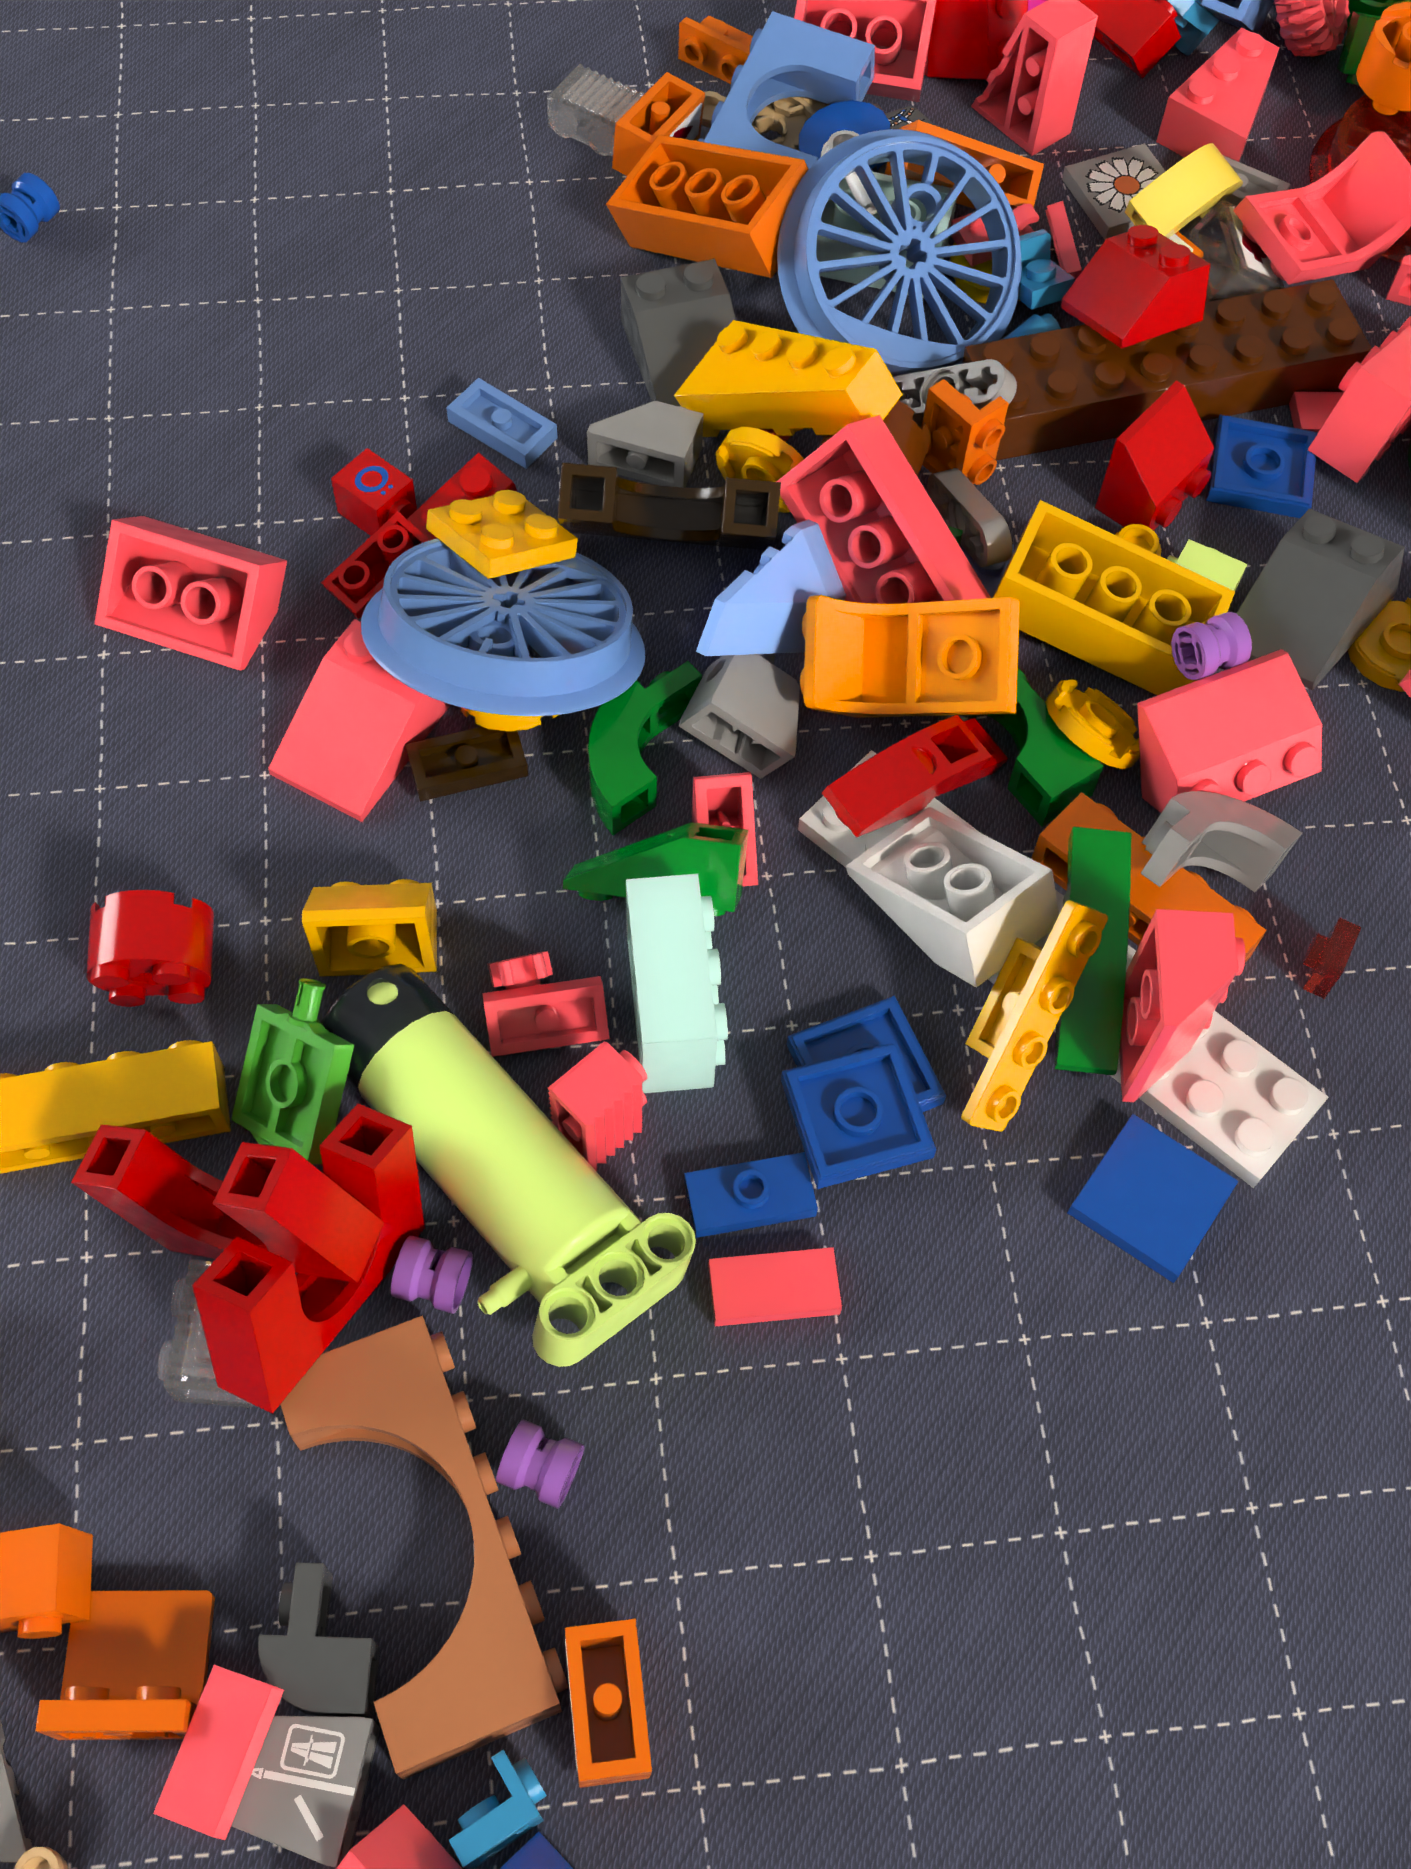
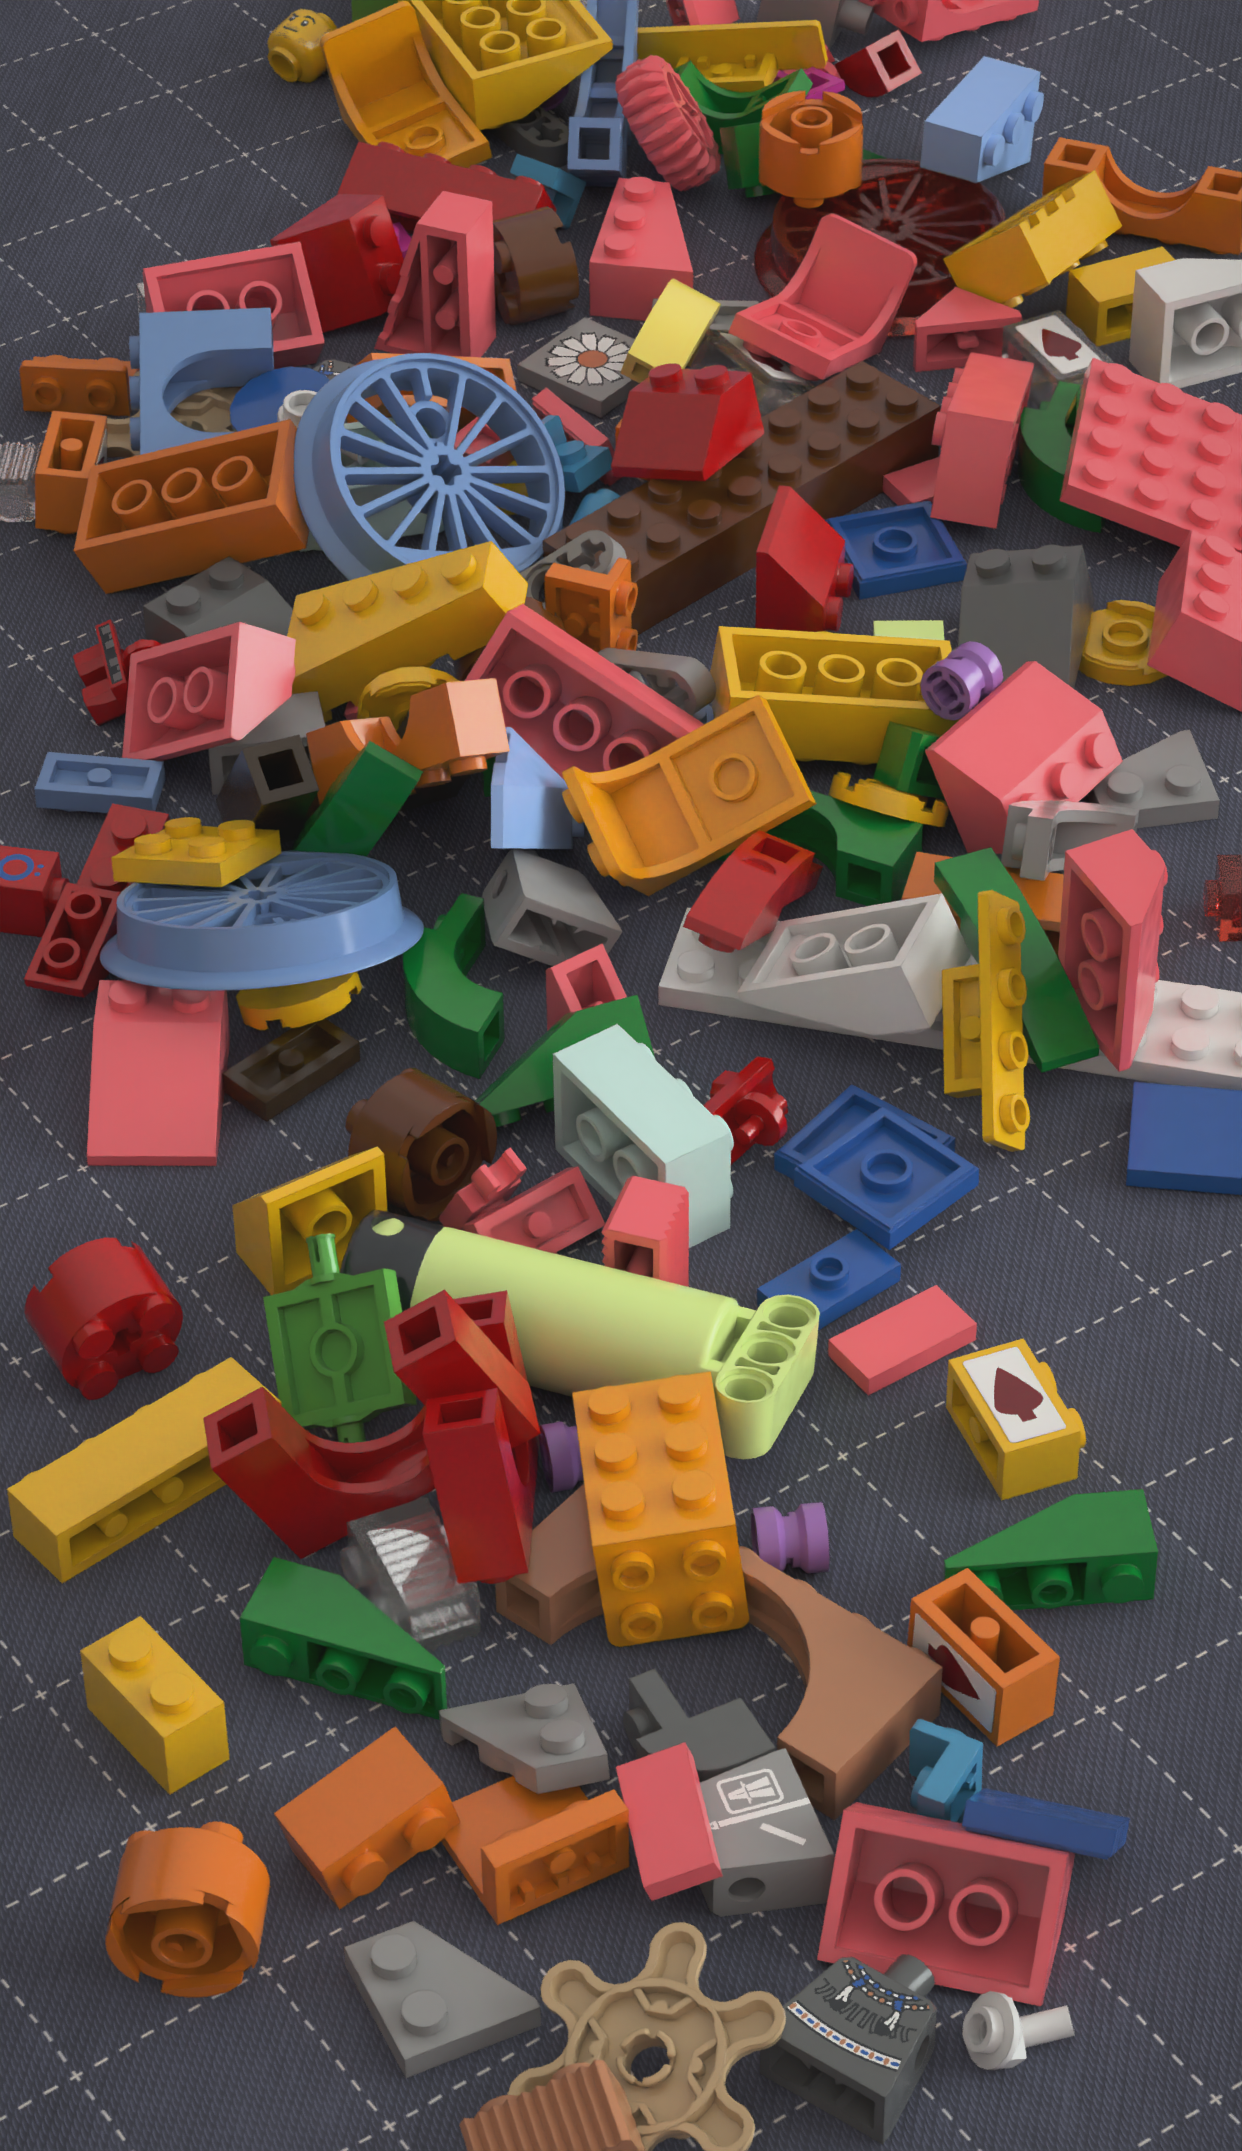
camera: 25 degrees left, 20 degrees down
none -> red hips [73,619,162,726]
none -> coral slope [122,622,296,761]
none -> green slope [240,1557,447,1720]
none -> green slope [290,741,423,857]
none -> orange arch [306,678,510,804]
none -> reddish brown brick [346,1068,497,1221]
none -> light grey wing [439,1683,610,1794]
none -> reddish brown brick [493,207,579,326]
none -> light orange bracket [572,1371,749,1647]
none -> red hips [703,1056,789,1165]
none -> green slope [873,721,945,799]
none -> green slope [943,1489,1158,1610]
none -> yellow brick [946,1338,1086,1501]
none -> light grey wing [1087,730,1220,828]

